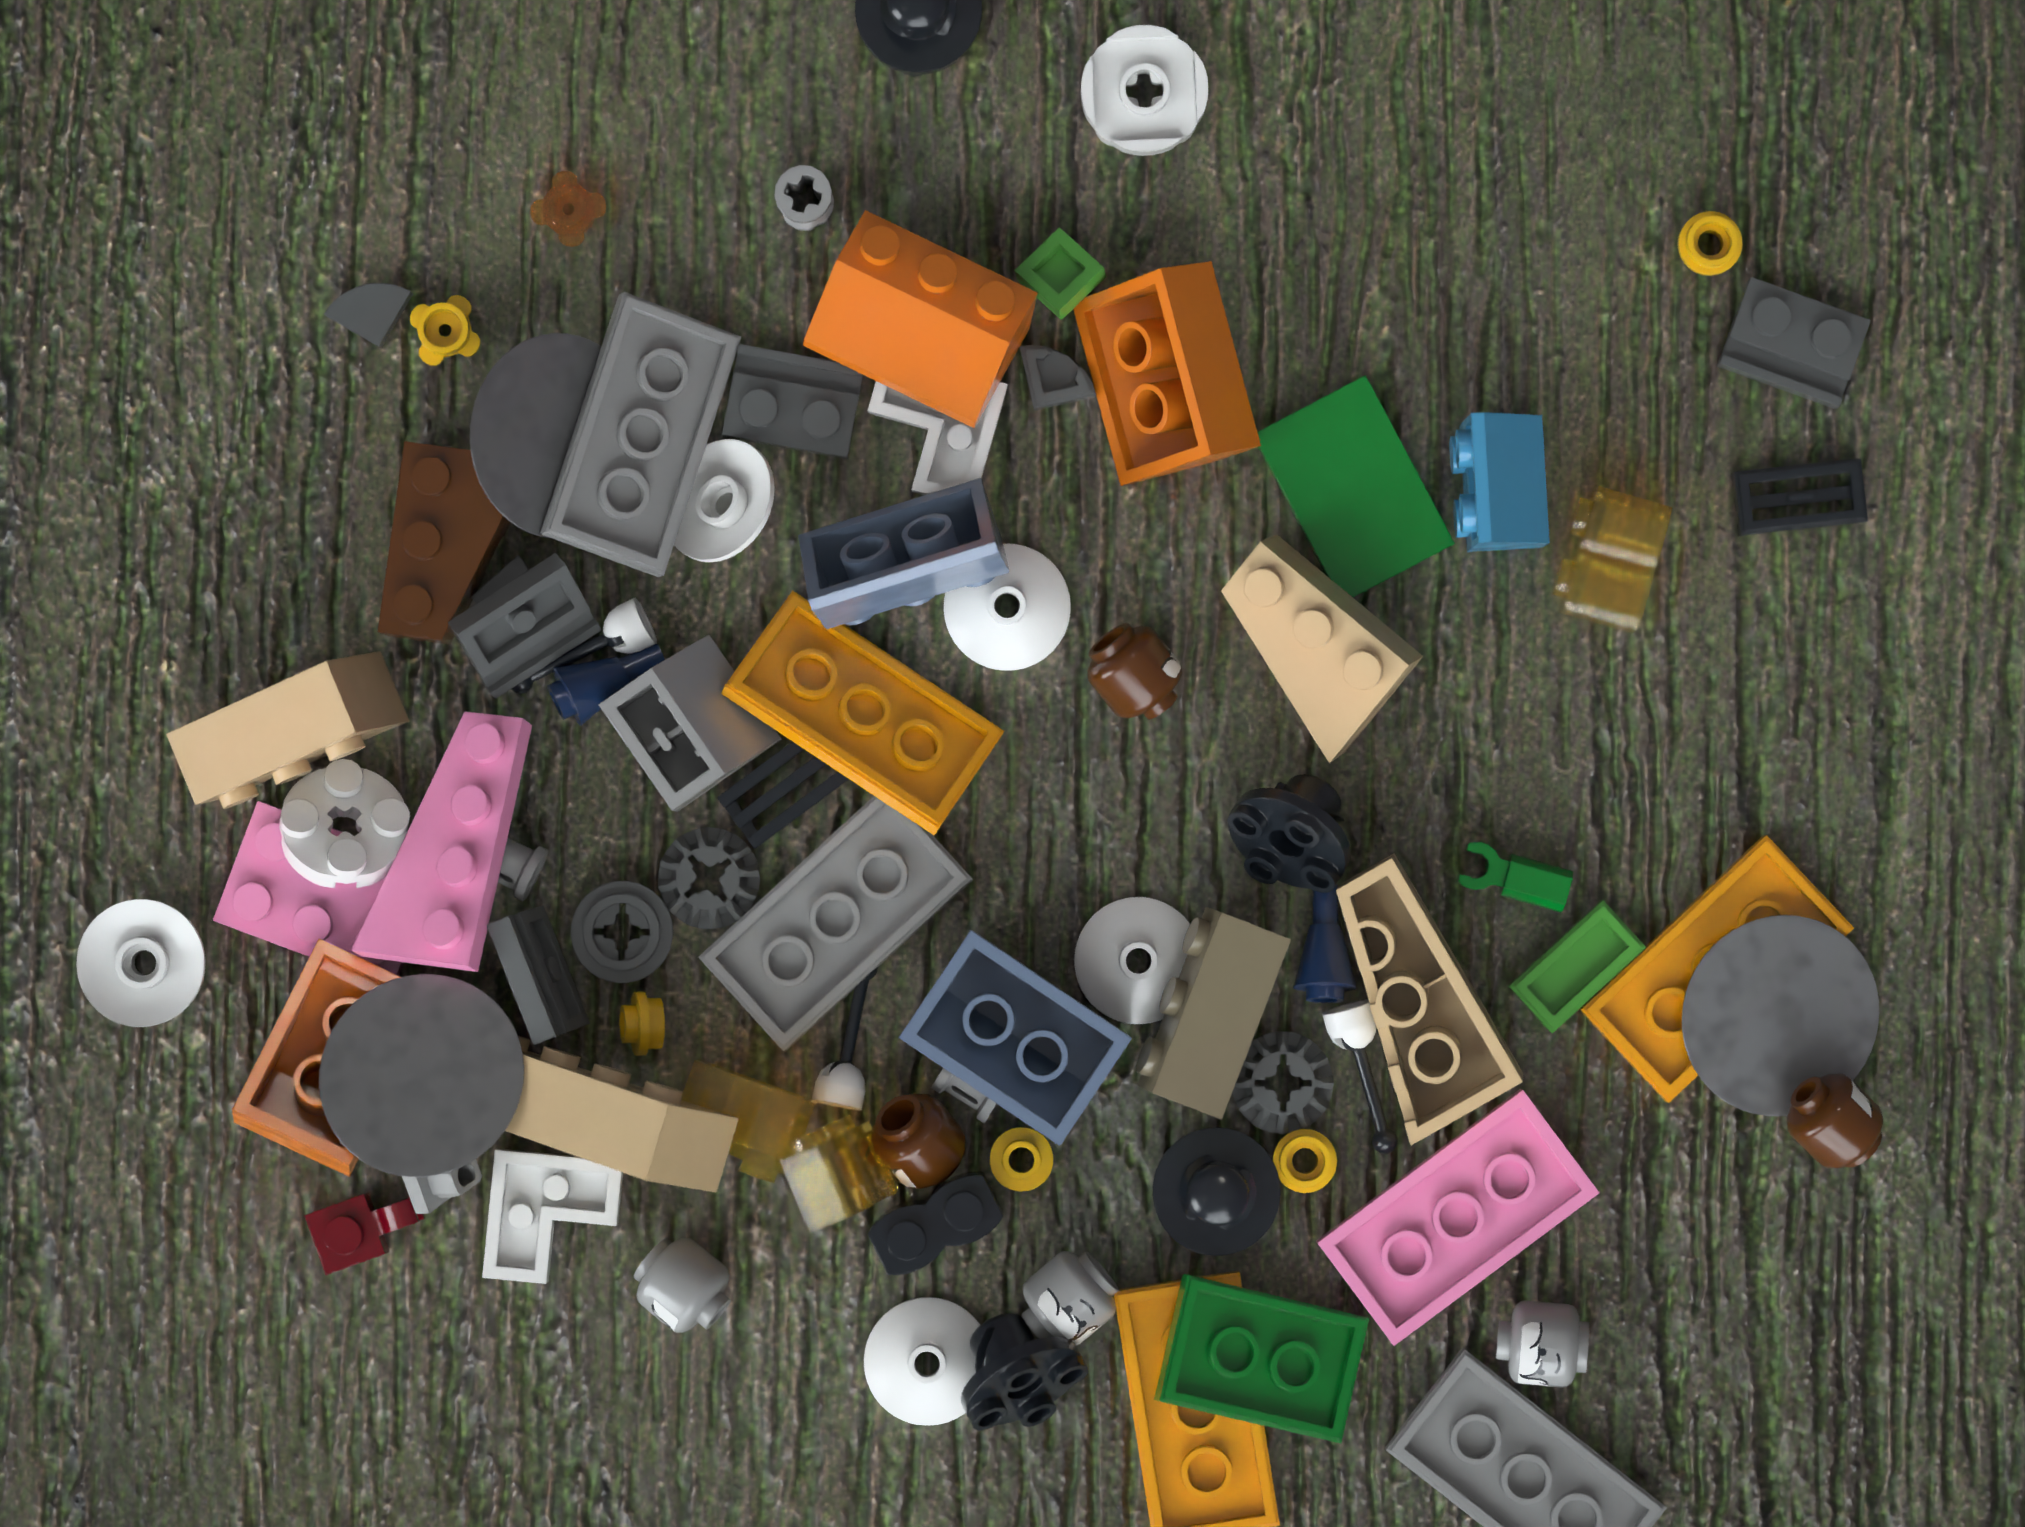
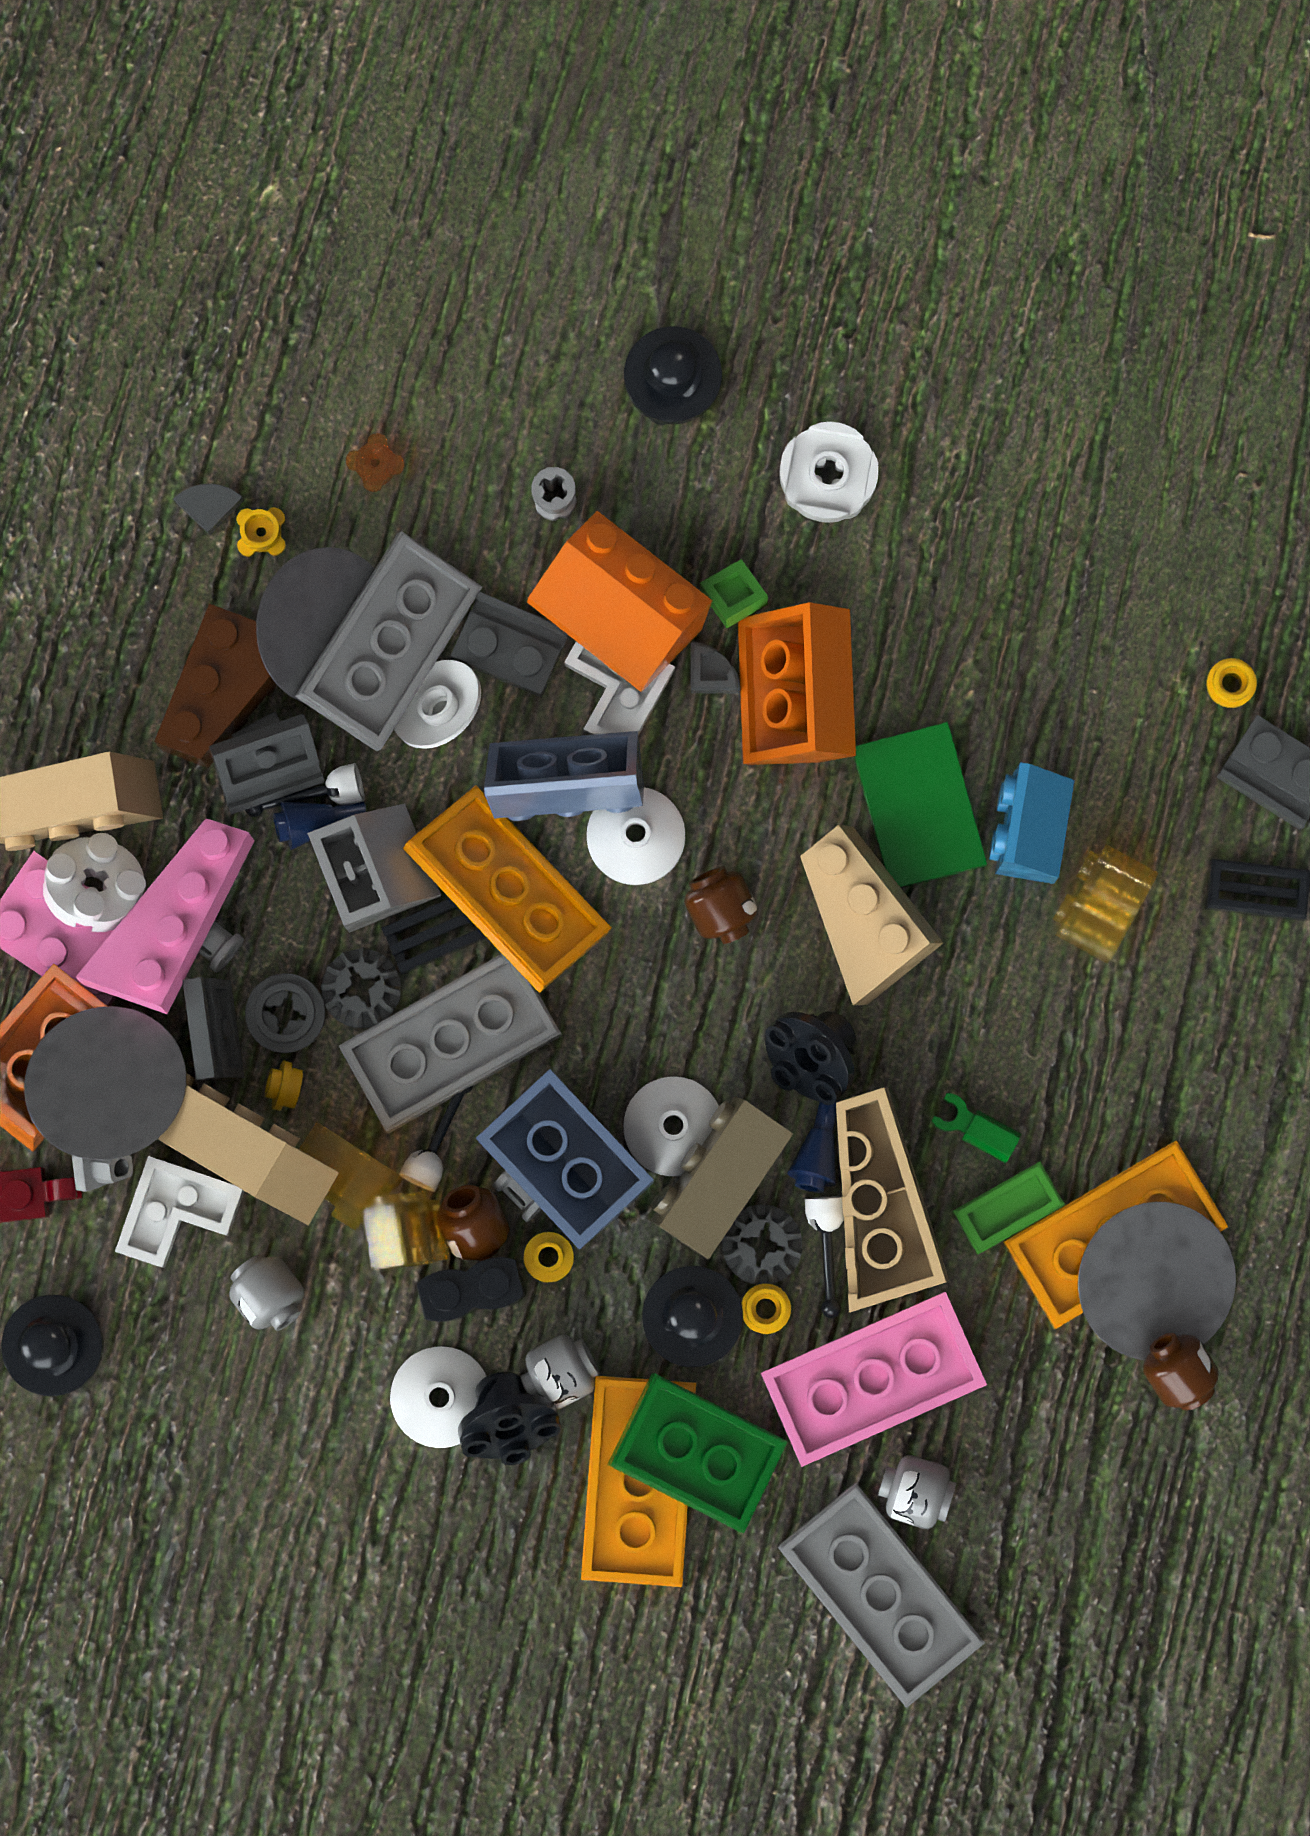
camera: 10 degrees right, 5 degrees down
none -> black plate [1,1295,104,1396]

